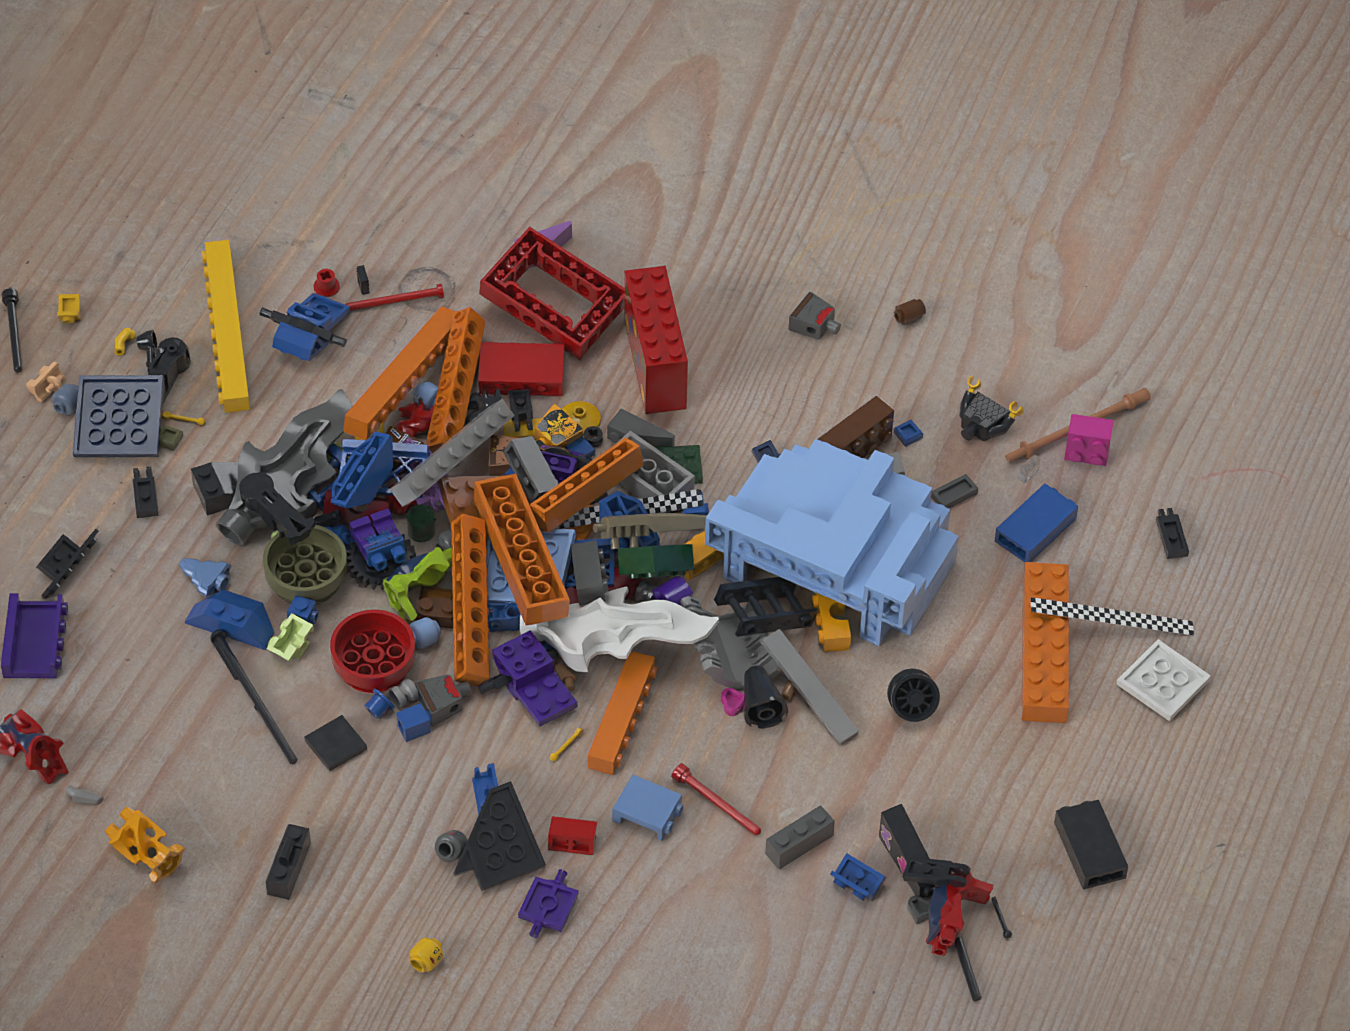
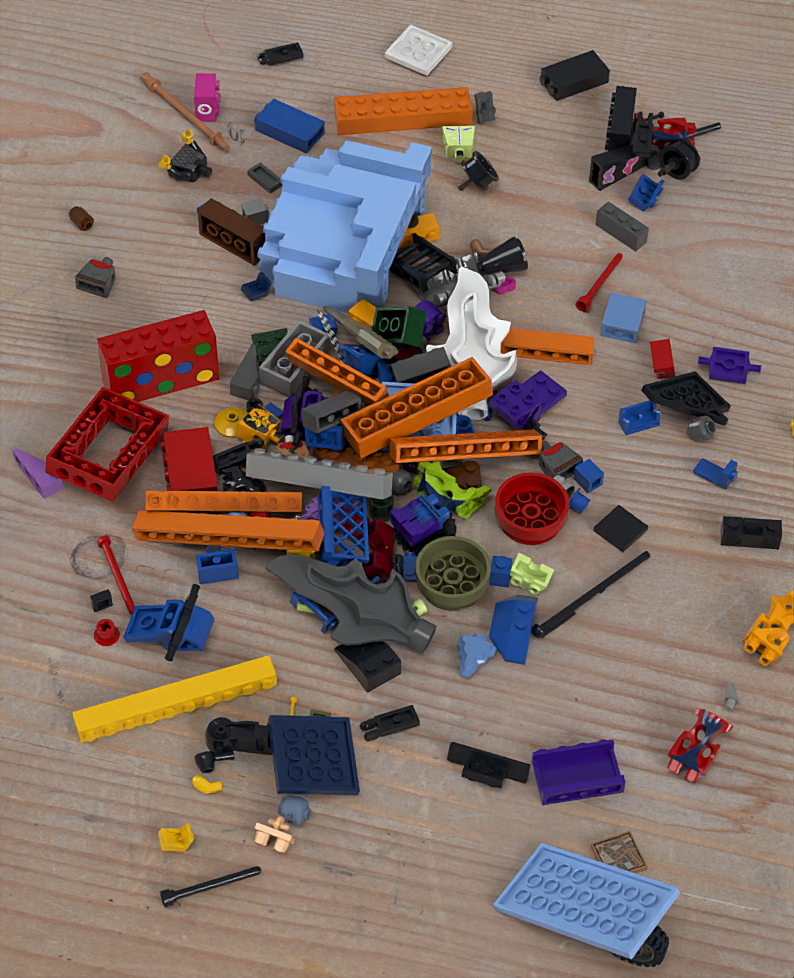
camera: 100 degrees left, 0 degrees up
black piece [239,472,316,545] -> none
blue wedge [331,431,393,508] -> none
light blue head [409,617,441,649] -> none
yellow hinge [550,727,583,761] -> none
light grey tile [761,629,859,745] -> none
sticker [1030,597,1194,635] -> none
none -> blue brick [196,545,239,584]
none -> yellowish green torso [442,126,475,163]
none -> dark grey hips [474,91,496,125]
none -> black brick [605,86,637,151]
none -> black wheel [658,138,701,180]
none -> blue bracket [693,458,738,489]

